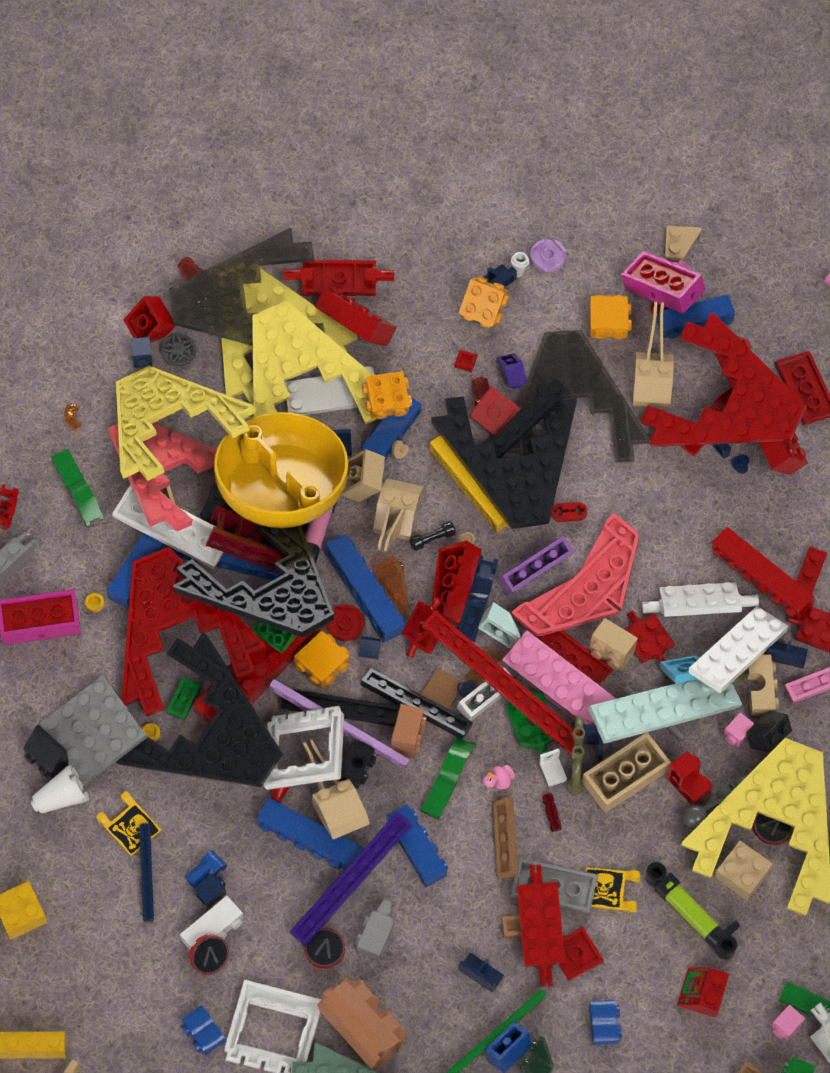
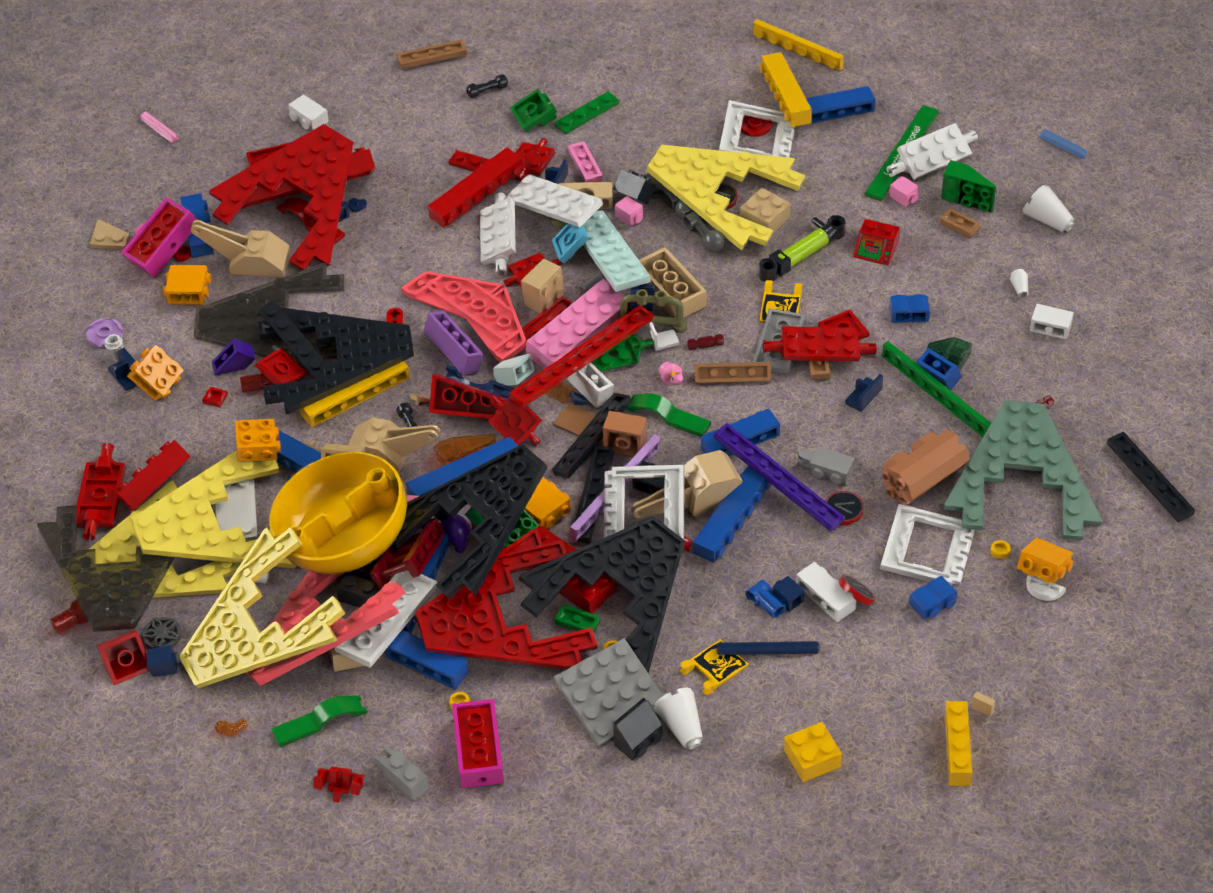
camera: 85 degrees left, 15 degrees down
red brick [667,751,712,805] -> none

